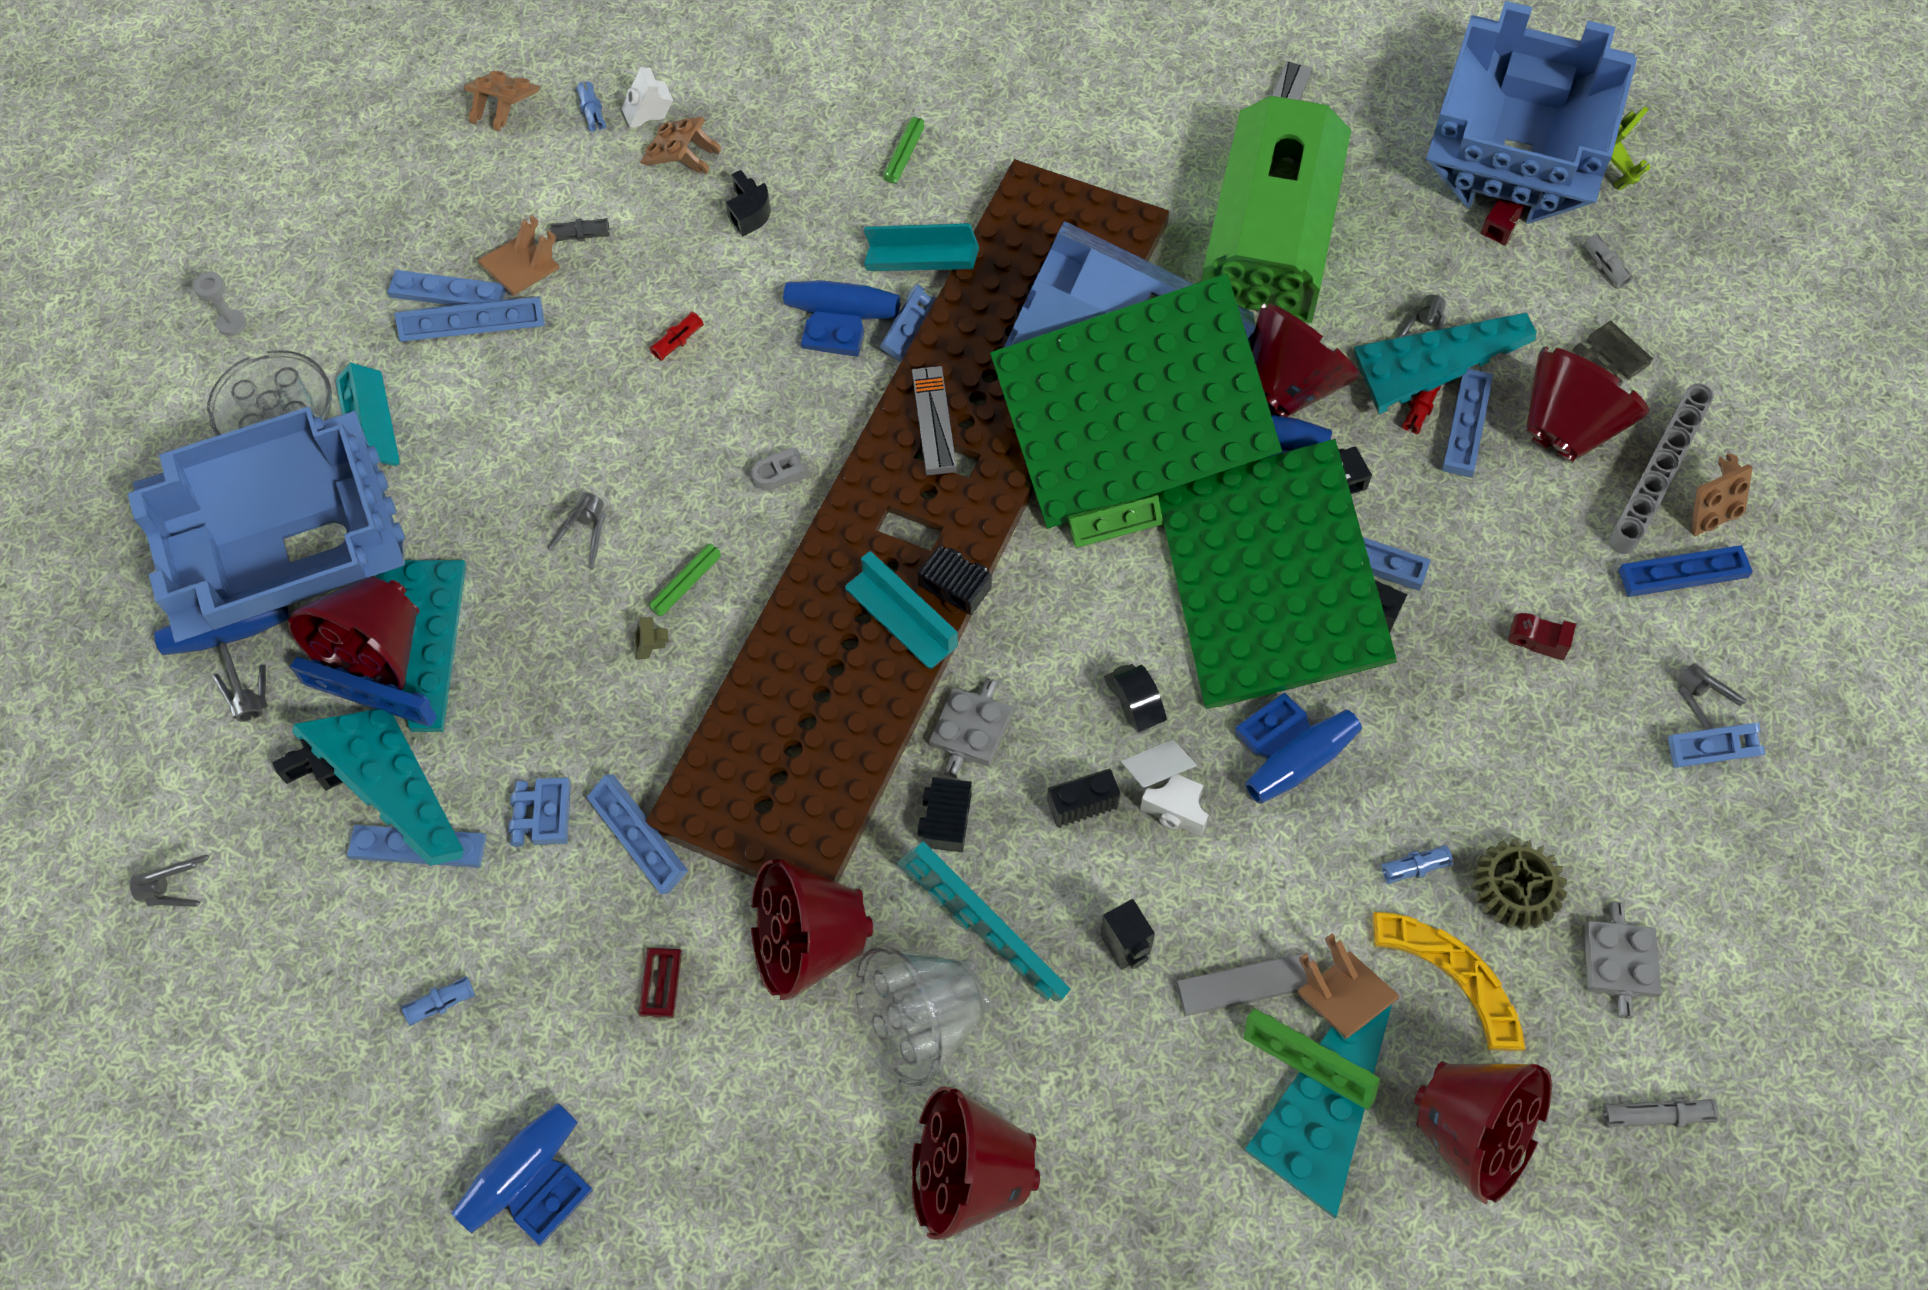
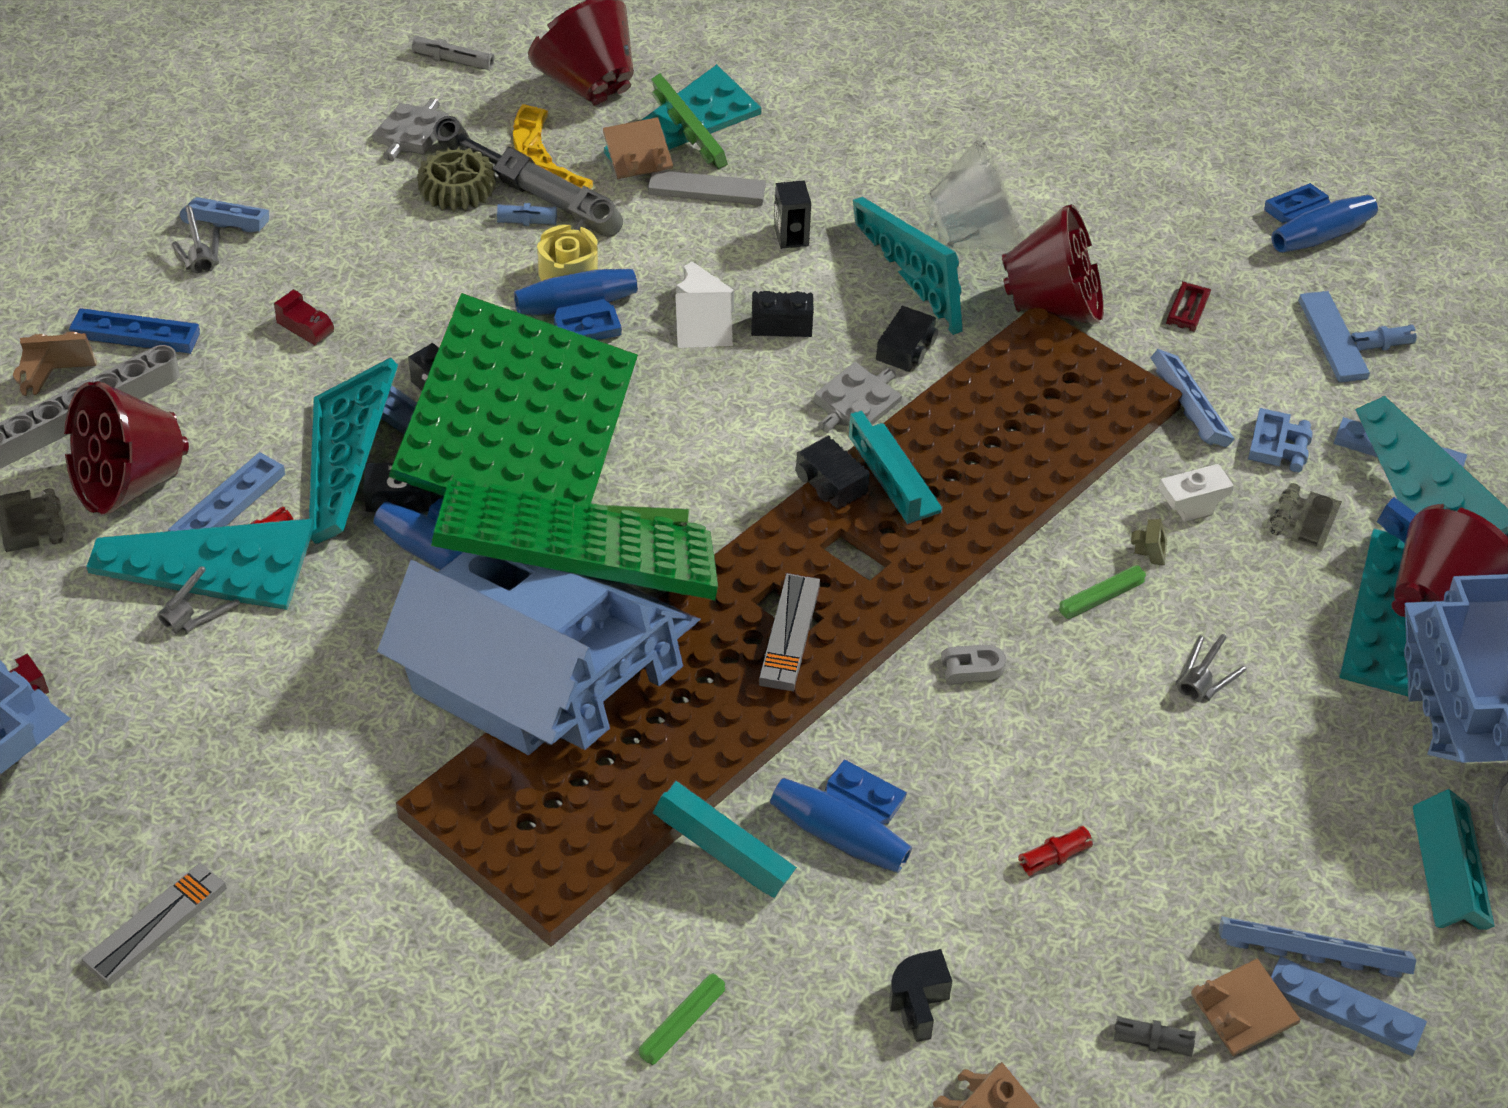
camera: 165 degrees left, 15 degrees down
medium blue plate [880,284,936,362] -> none
dark red cone [912,1086,1040,1240] -> none
black brick [1104,664,1167,733] -> none
bright green panel [1201,96,1351,323] -> none
dark red cone [1250,303,1360,417] -> none
none -> teal wing [309,357,398,544]
none -> dark grey piece [433,116,623,236]
none -> light yellow brick [537,225,598,281]
none -> white brick [1159,464,1234,522]
none -> clear smoke plate [1269,483,1342,551]
none -> medium blue tile [1298,291,1370,382]

